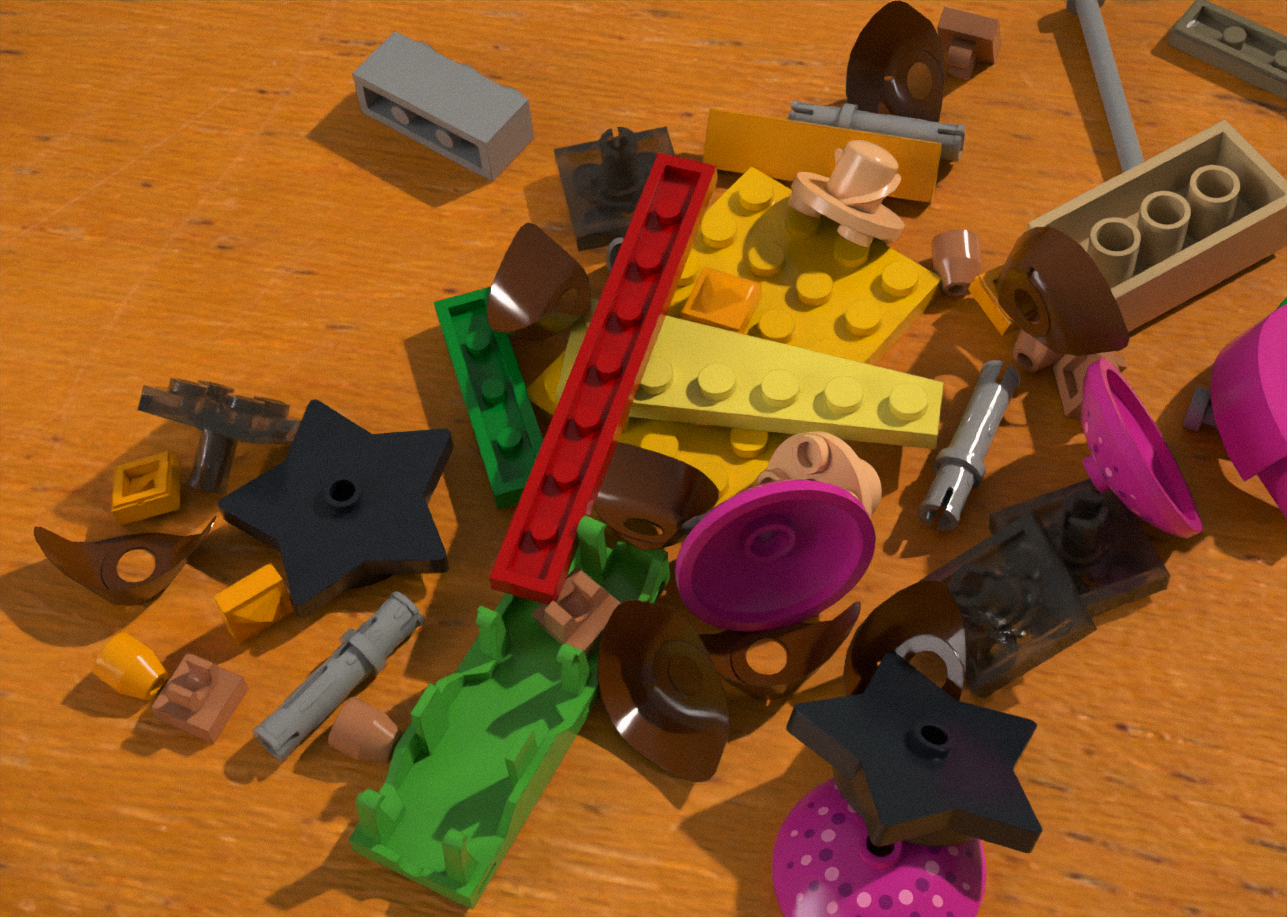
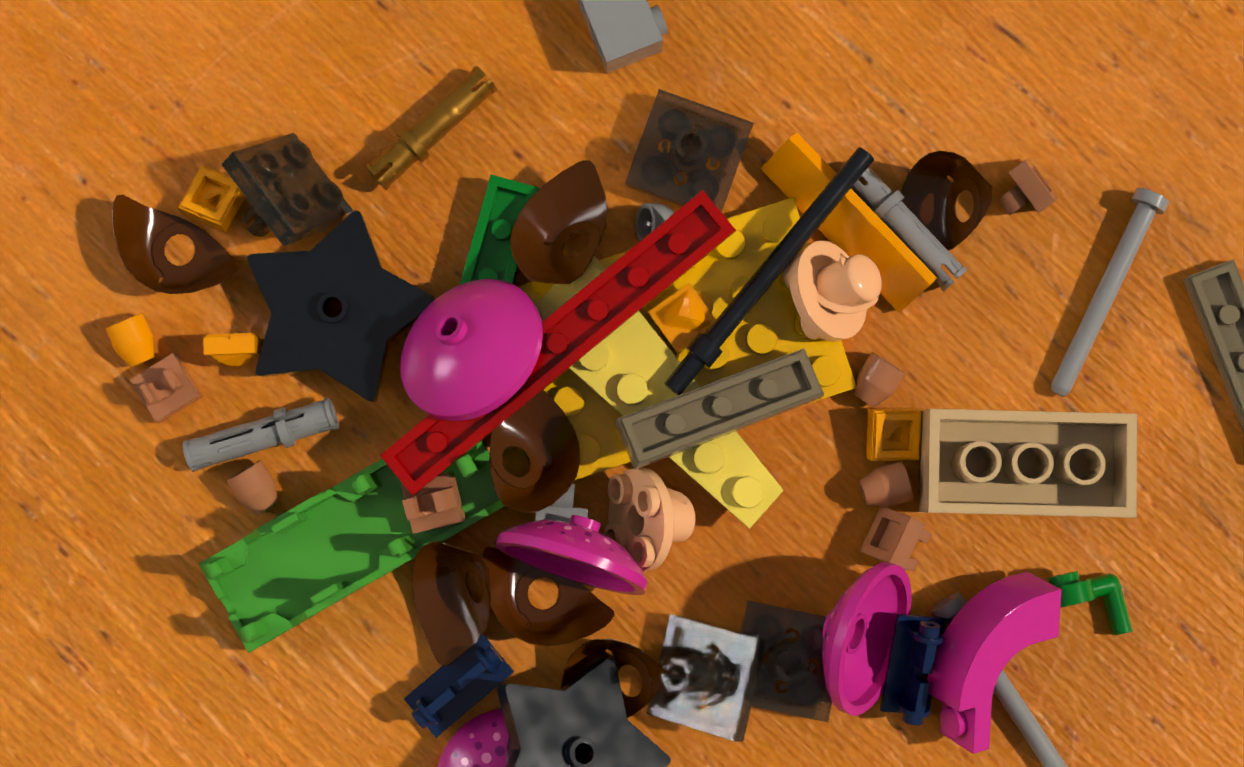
camera: 25 degrees right, 30 degrees up
light grey pin [918,360,1021,531] -> none
reddish brown piece [995,227,1129,356] -> none
none -> pearl gold pin [364,66,497,191]
none -> dark pink dish [400,279,543,421]
none -> dark blue hinge [404,634,514,738]
none -> dark tan tile [615,348,824,470]
none -> black bar [664,147,874,396]
none -> dark blue hinge [880,614,947,725]

